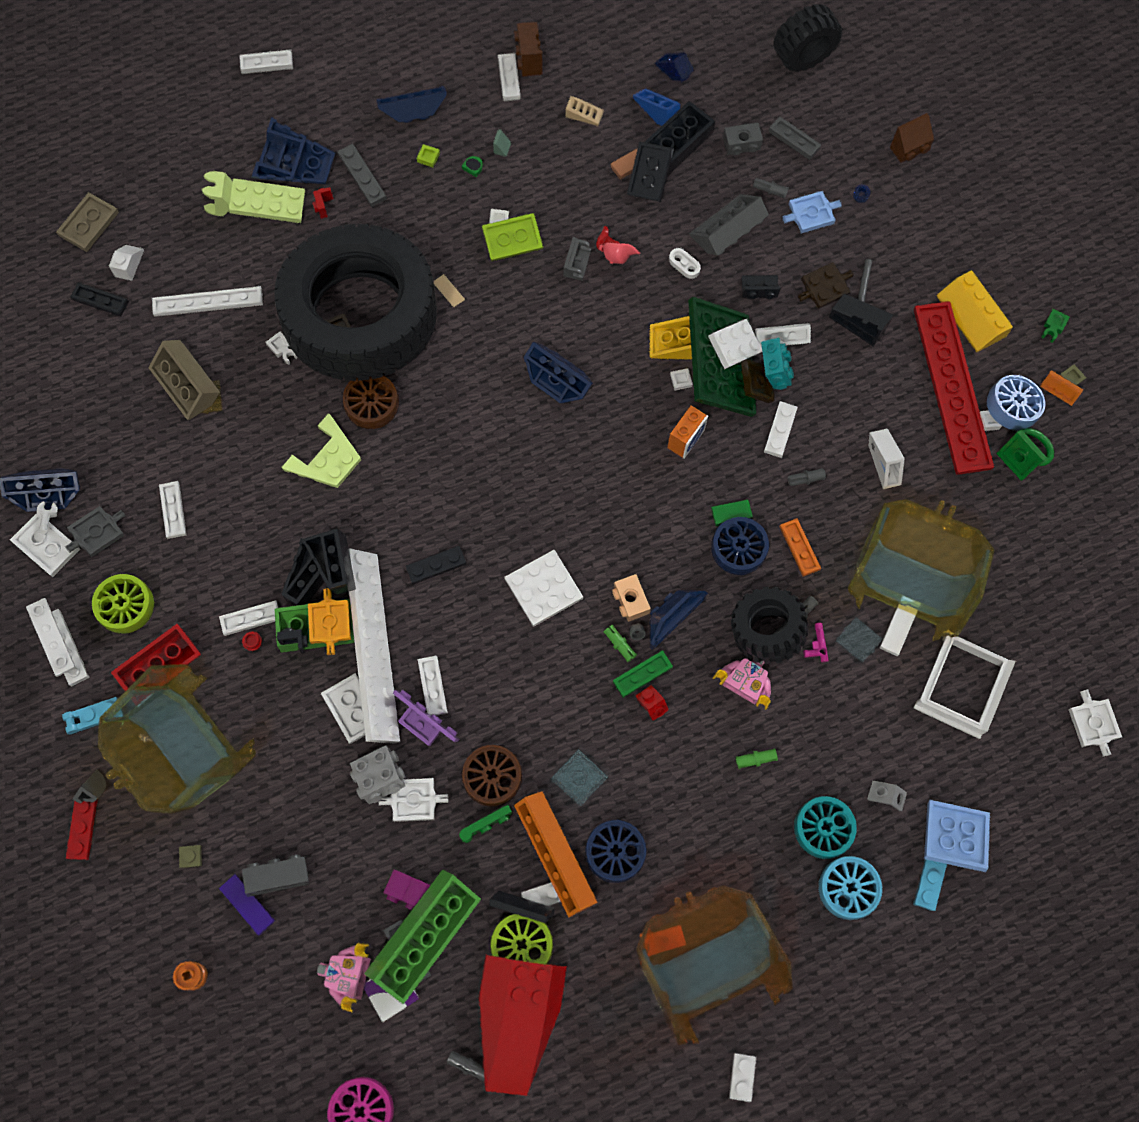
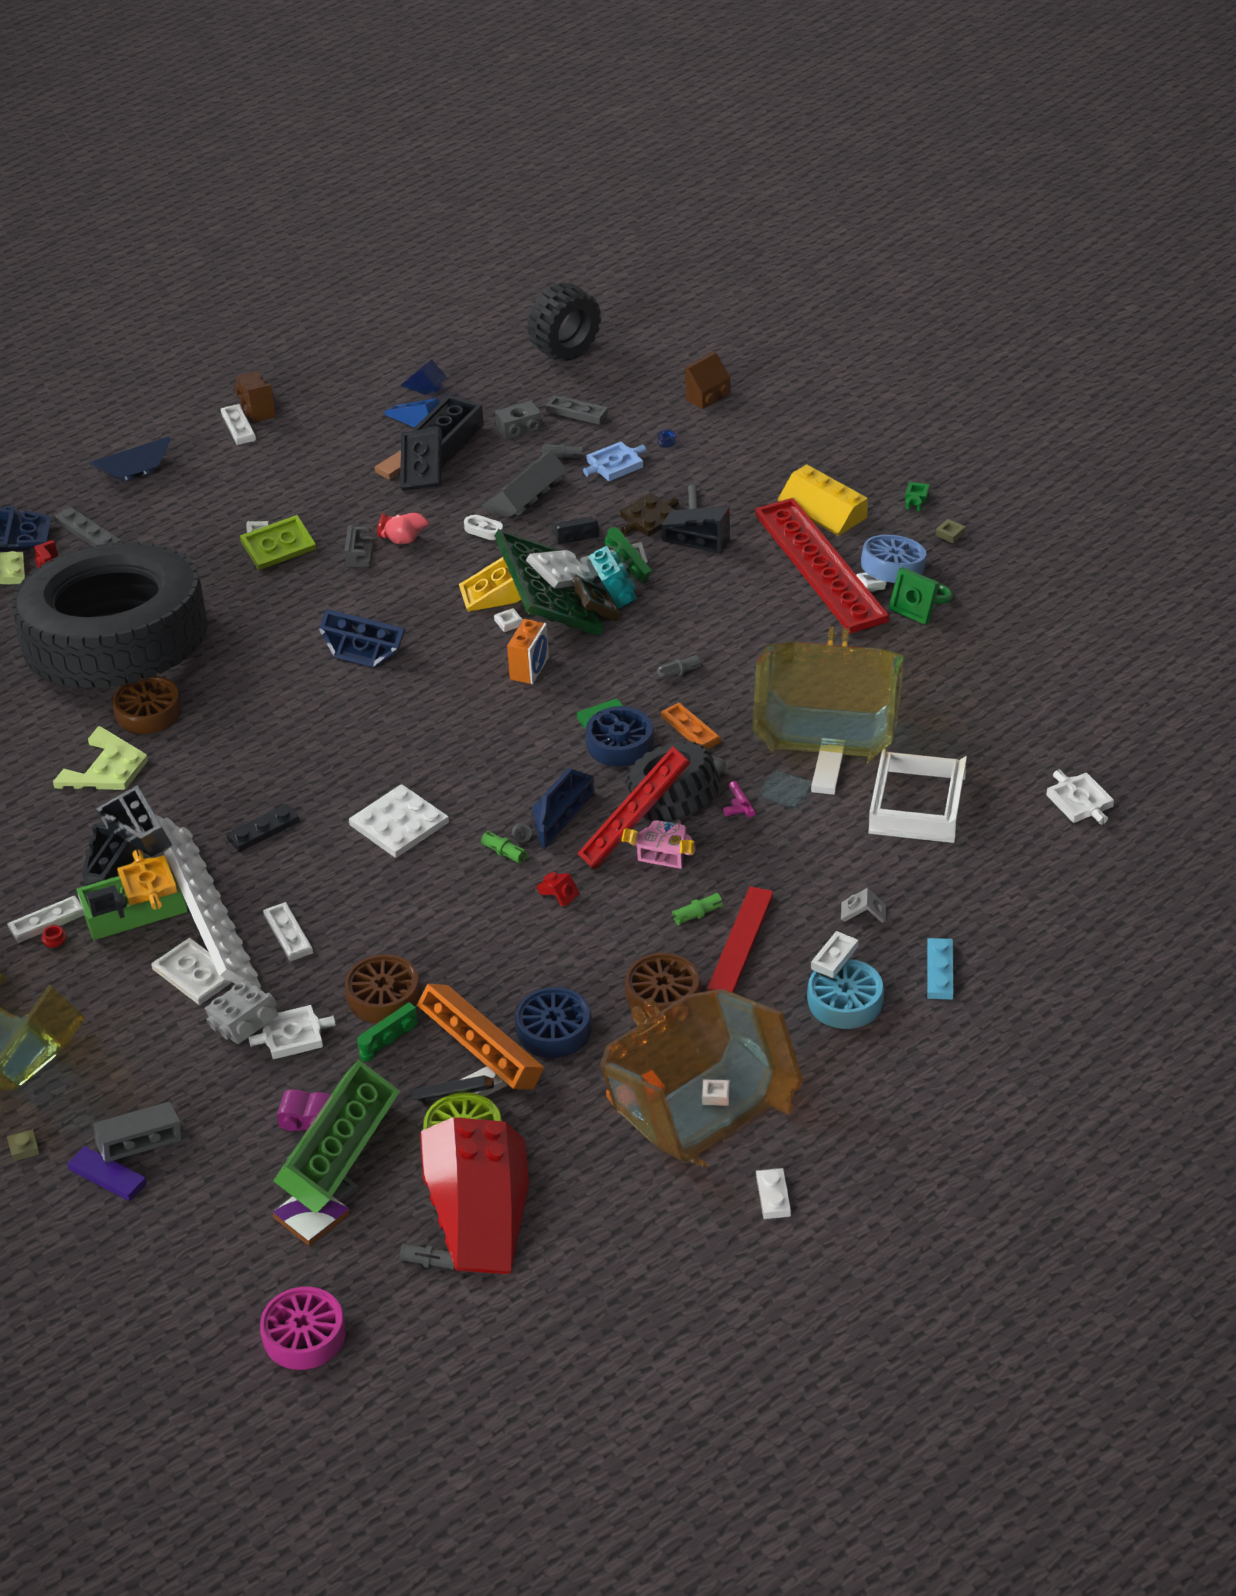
camera: 10 degrees left, 30 degrees down
orange wheel [173,962,208,990] -> none
white plate [266,332,298,365] -> none
bright pink torso [317,943,371,1012] -> none
medium lavender bracket [393,690,460,746] -> none
lime plate [417,144,440,167] -> none
tan sticker [434,274,465,307] -> none
tile [462,156,483,177] -> none
sand green slope [493,130,511,156] -> none
clear light blue tile [551,750,608,807] -> none
tan slope [566,96,603,126] -> none
light nougat brick [612,574,651,622] -> none
green plate [613,650,673,698] -> none
white plate [764,401,797,458] -> none
teal piece [794,796,857,859] -> none
white slope [868,429,905,489] -> none
light blue plate [924,800,990,872] -> none
orange plate [1040,370,1083,406] -> none
none -> red tile [577,746,691,870]
none -> green plate [605,527,652,583]
none -> reddish brown piece [625,953,701,1022]
none -> white tile [702,1080,730,1106]
none -> red tile [707,887,773,999]
none -> white plate [811,931,858,978]

